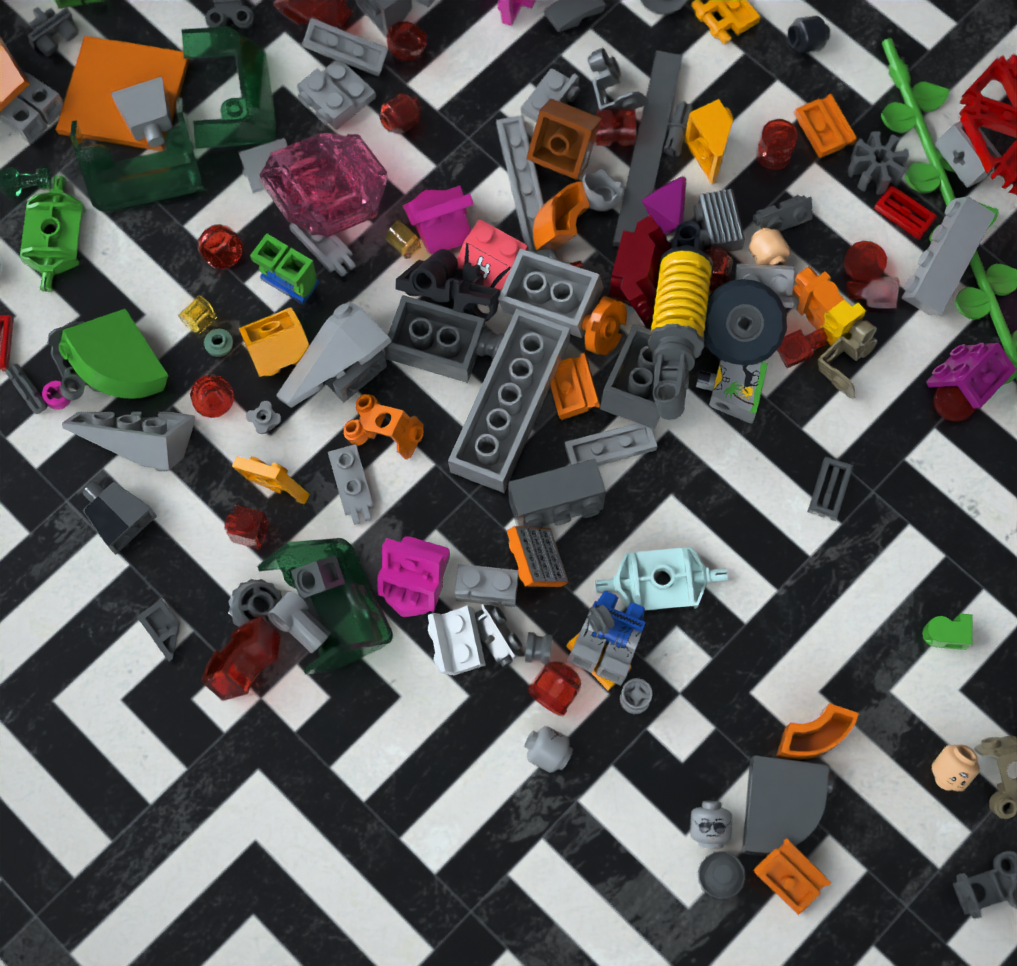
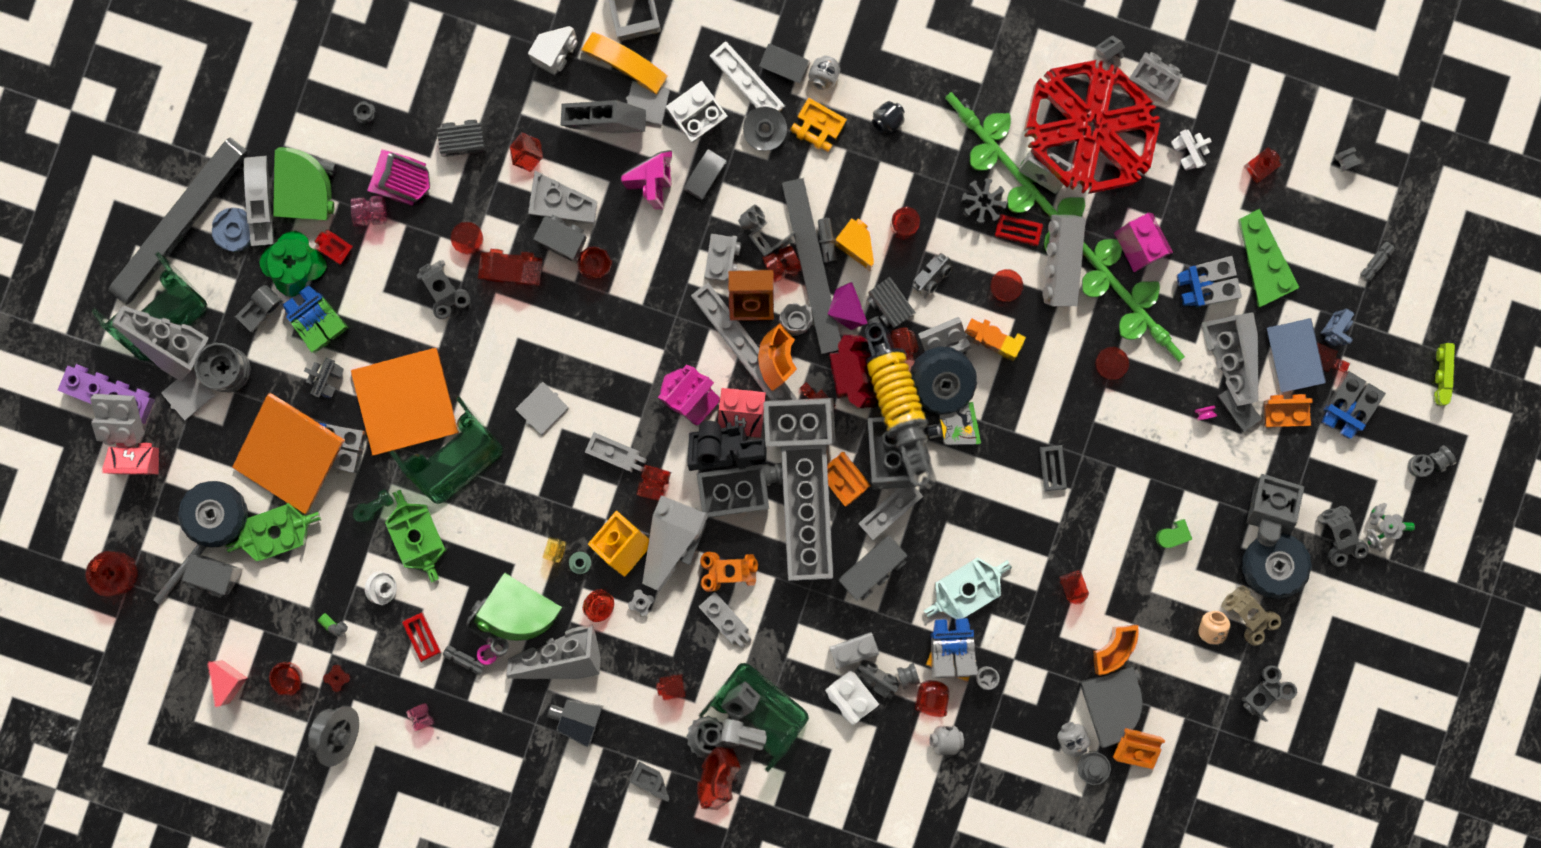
camera: 25 degrees left, 15 degrees up
light grey torso [111,77,173,147] -> none
clear green windscreen [181,26,276,149] -> none
clear red hair [198,224,243,269] -> none
light orange wing [232,456,310,505] -> none
bright green hips [250,233,319,305] -> none
clear pink piece [259,133,387,237] -> none
light grey plate [297,60,376,130] -> none
light grey plate [302,18,388,76] -> none
dark pink piece [378,536,450,617] -> none
clear red head [379,93,421,135] -> none
clear yellow brick [385,220,421,259] -> none
tile [507,526,569,587] -> none
orange plate [582,296,627,355] -> none
dark grey plate [587,605,615,634] -> none
light nougat head [748,228,791,265] -> none
clear red plate [777,328,828,369] -> none
orange plate [794,94,857,158] -> none
dark tan piece [818,319,877,399] -> none
plate [846,276,900,308] -> none
magenta bracket [926,343,1017,408] -> none
none -> clear red wheel [636,465,672,501]
none -> clear red plate [1060,569,1089,605]

